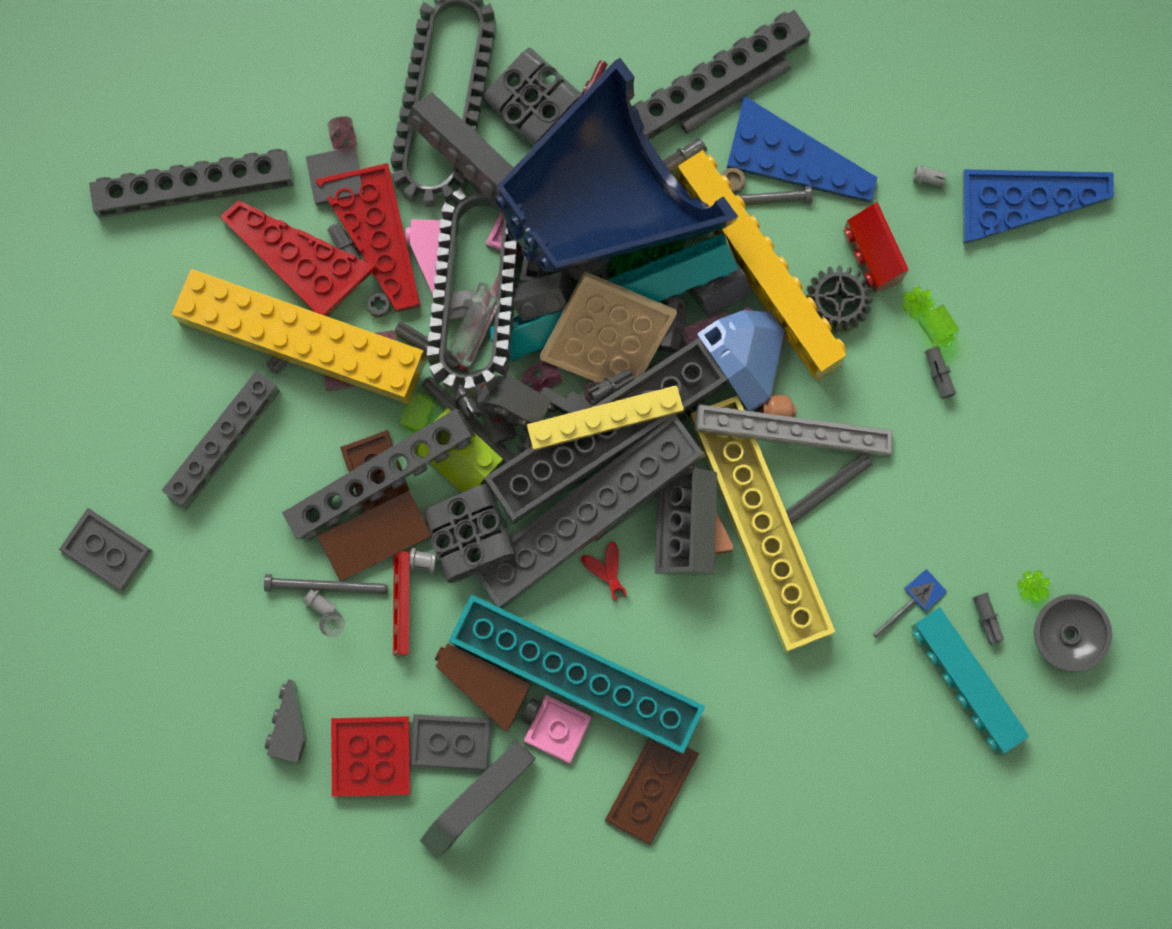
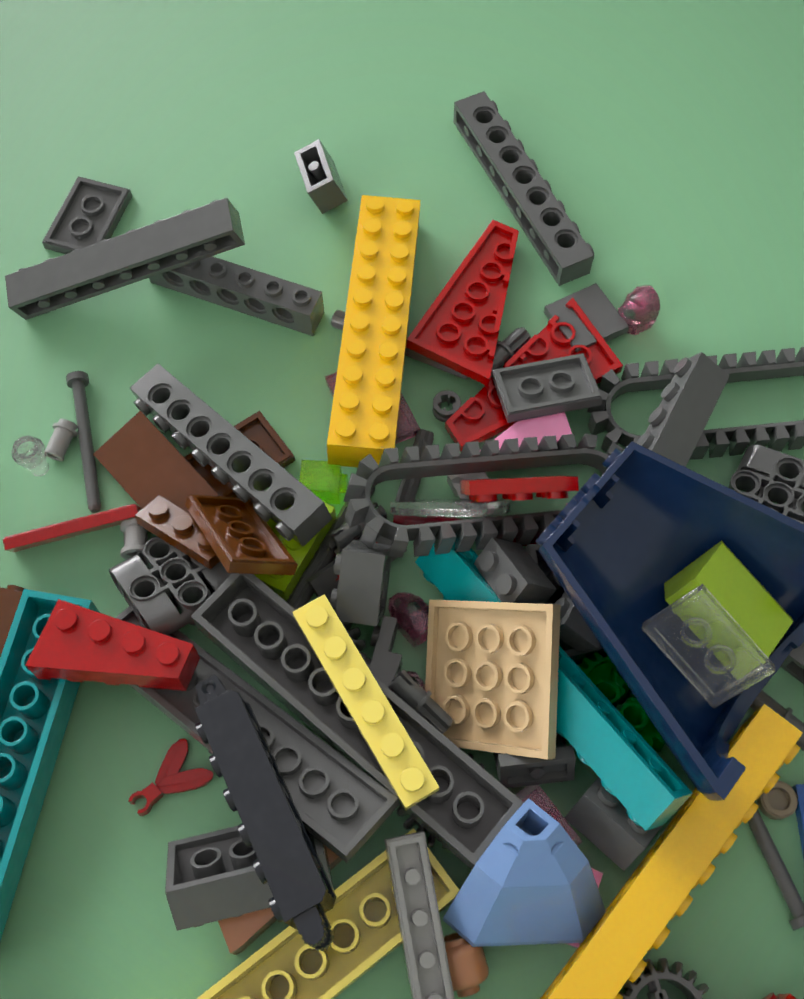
camera: 75 degrees right, 15 degrees down
none -> dark grey brick [5,198,245,320]
none -> red wedge [25,599,200,691]
none -> reddish brown plate [135,495,220,570]
none -> reddish brown tile [185,494,298,575]
none -> black hinge [195,674,337,951]
none -> dark grey brick [294,139,348,214]
none -> red plate [460,476,579,502]
none -> dark grey tile [492,353,603,423]
none -> clear tile [642,584,775,709]
none -> lime slope [664,540,793,679]

